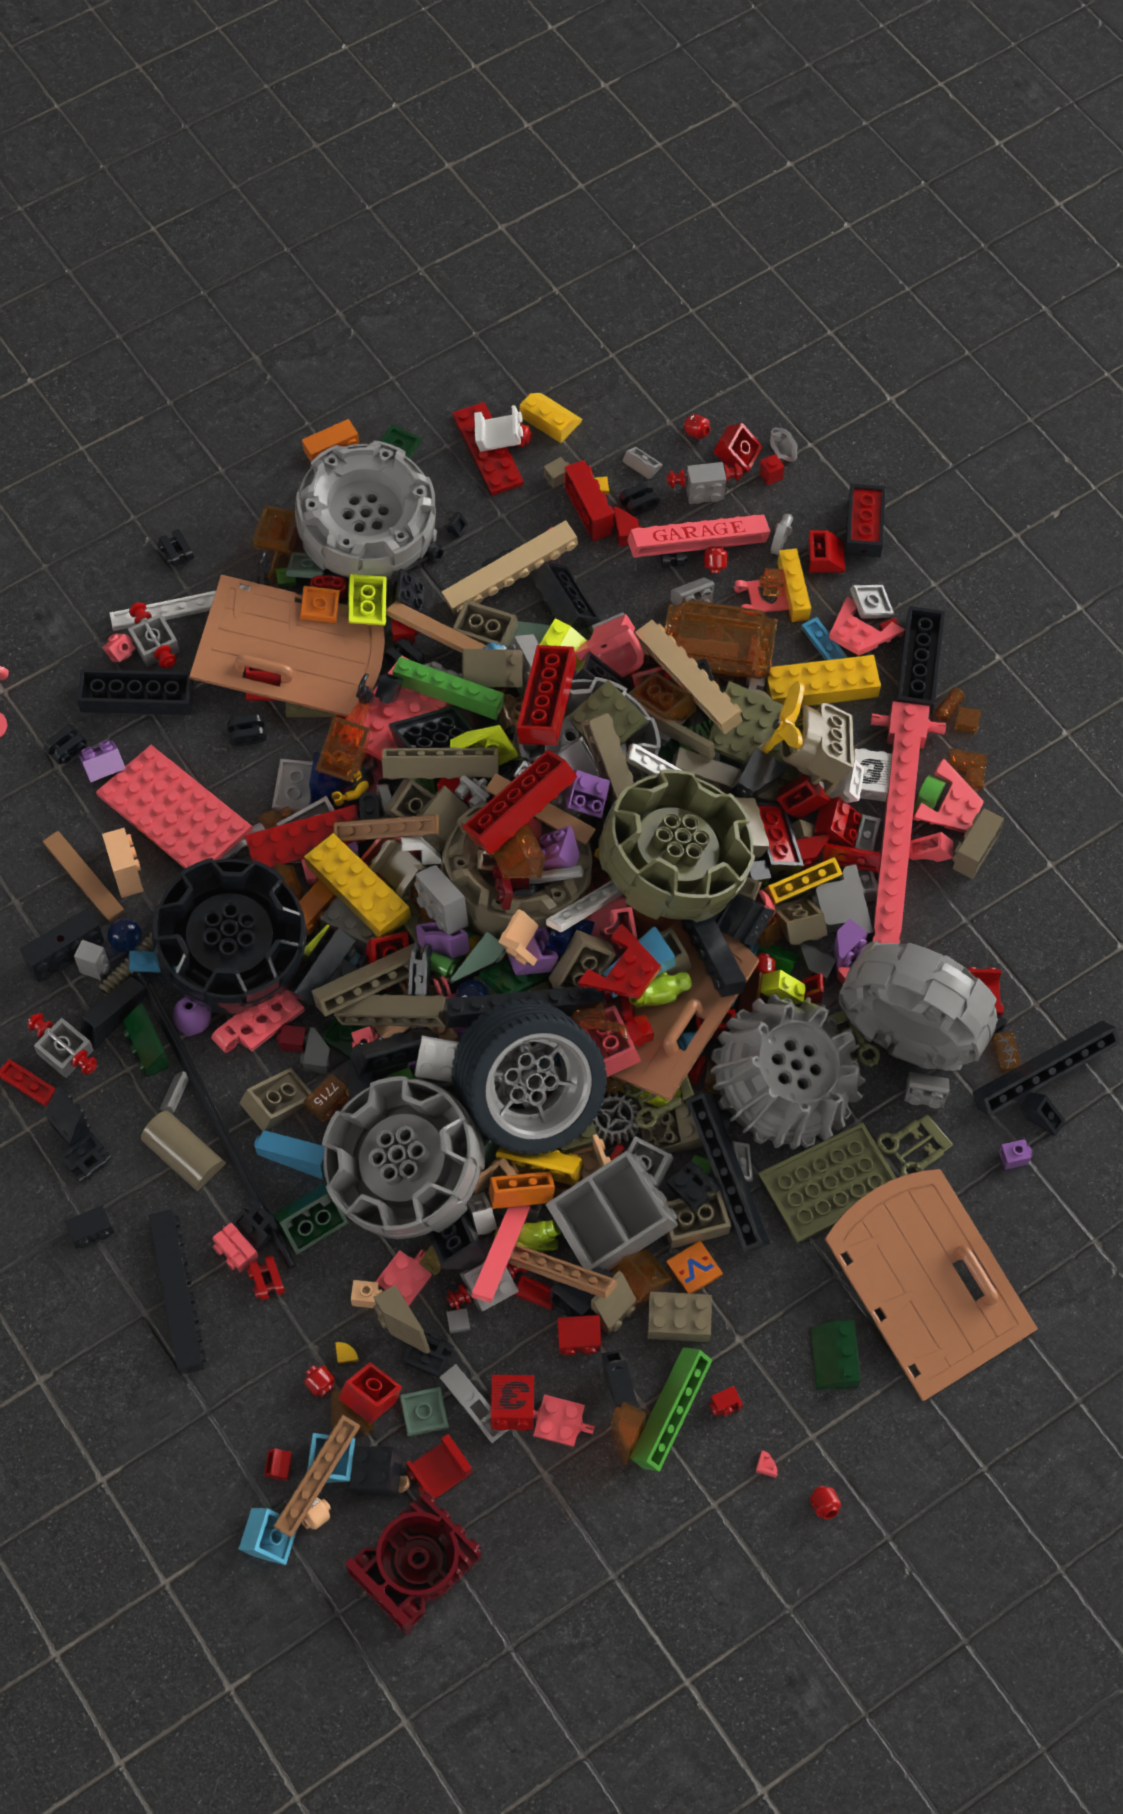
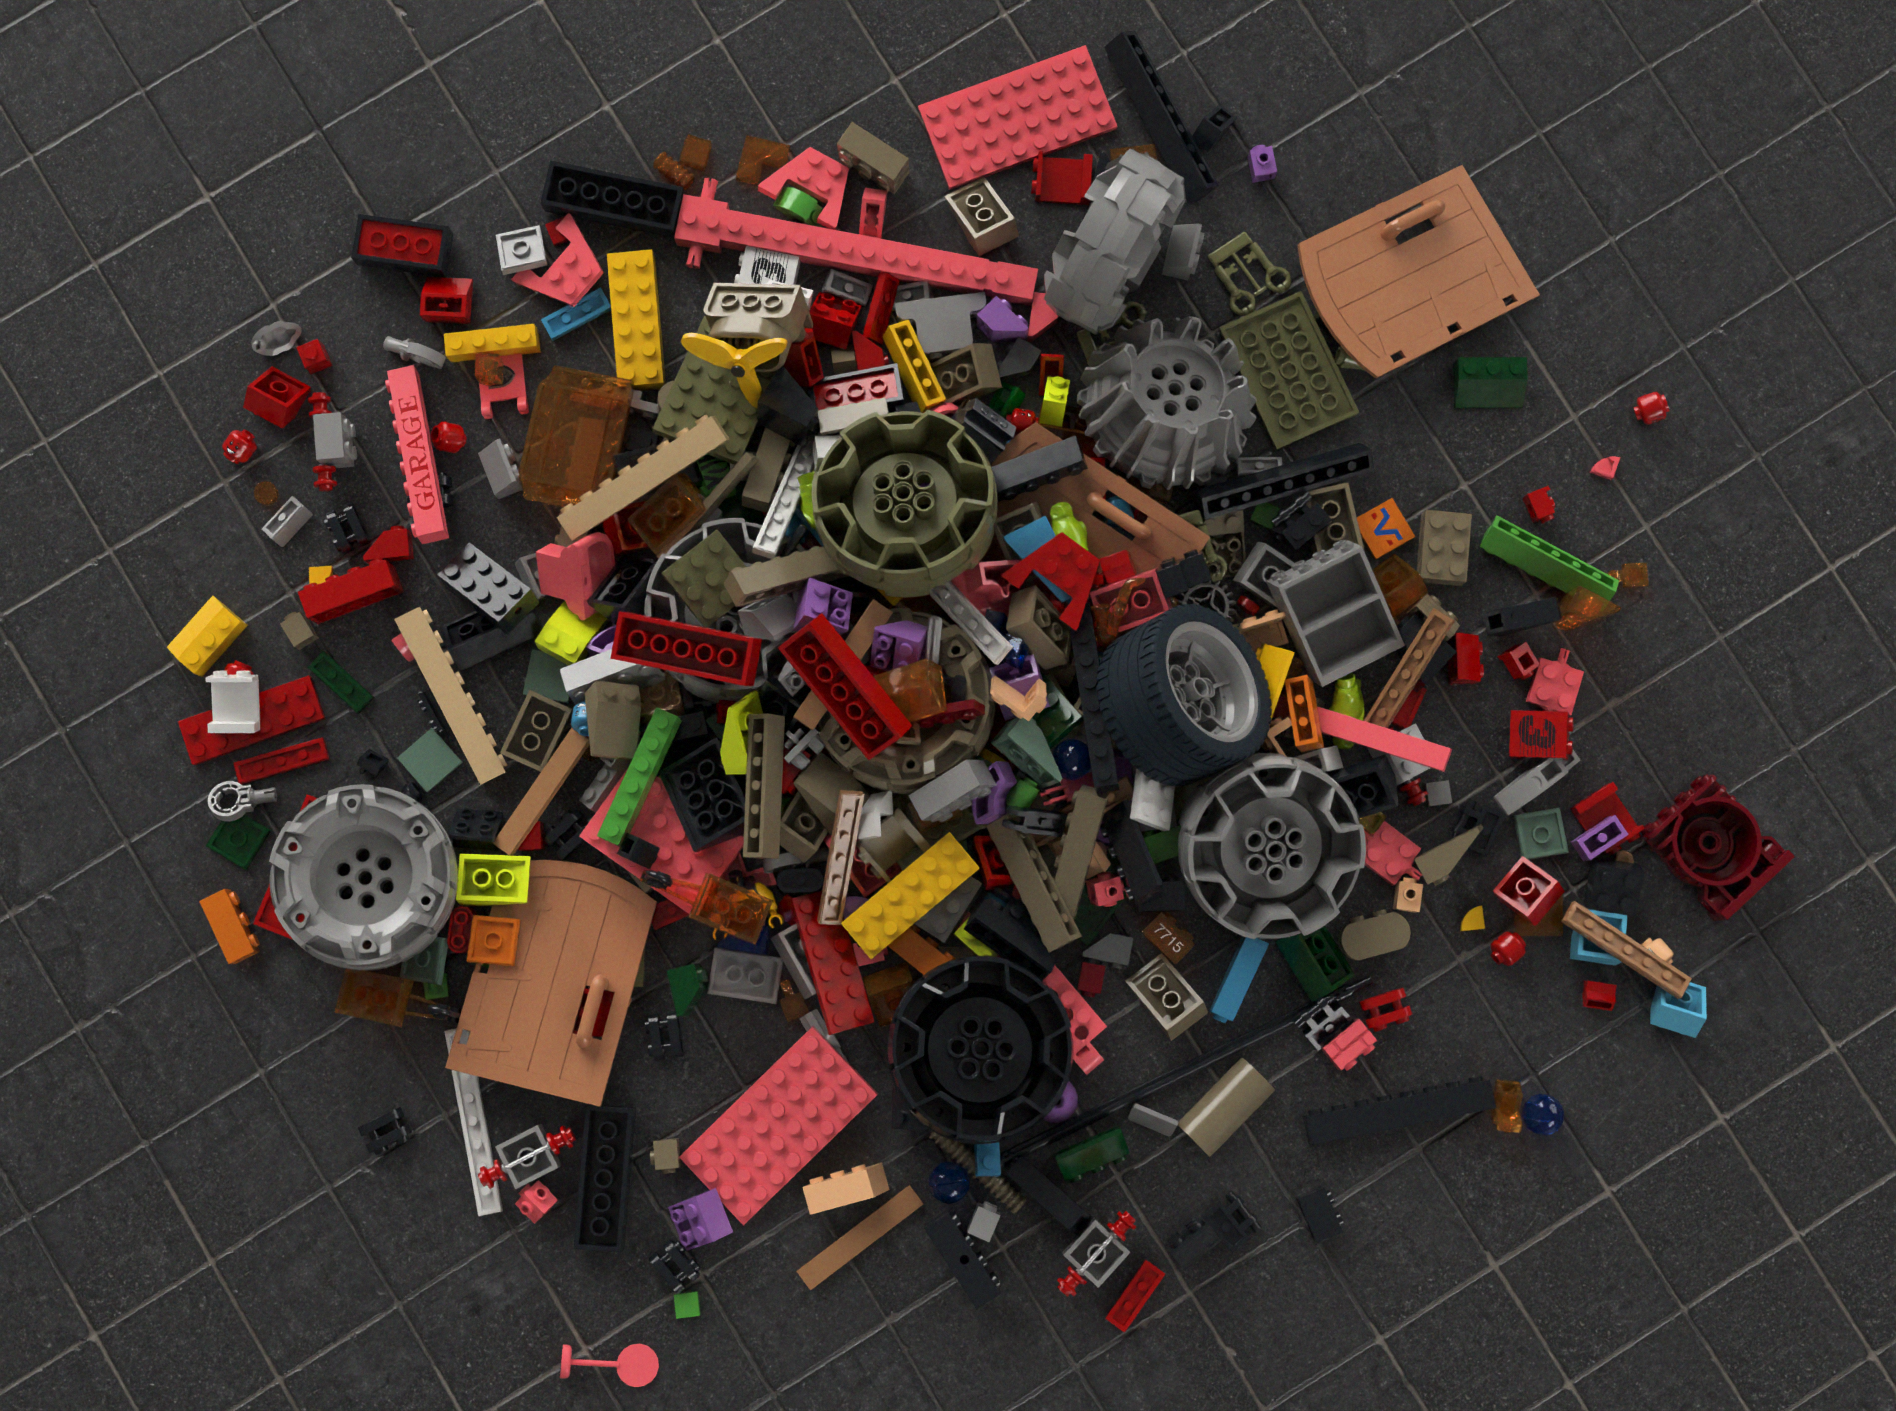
camera: 85 degrees left, 20 degrees up
none -> light grey pin [208,781,277,821]
none -> red tile [233,737,330,785]
none -> clear orange tile [254,481,279,505]
none -> dark green tile [307,651,375,714]
none -> sand green tile [397,728,463,793]
none -> brick [437,542,539,635]
none -> dark tan brick [650,1138,681,1174]
none -> dark green slope [667,964,709,1017]
none -> bright green tile [674,1291,701,1319]
none -> coral plate [918,45,1118,190]
none -> dark tan slope [945,177,1019,256]
none -> black brick [1157,549,1212,598]
none -> dark tan brick [1338,909,1411,961]
none -> clear orange brick [1491,1079,1523,1133]
none -> red brick [1497,642,1540,680]
none -> clear blue piece [1522,1094,1565,1135]
none -> medium lavender brick [1570,815,1629,861]
none -> clear orange plate [1606,563,1649,588]

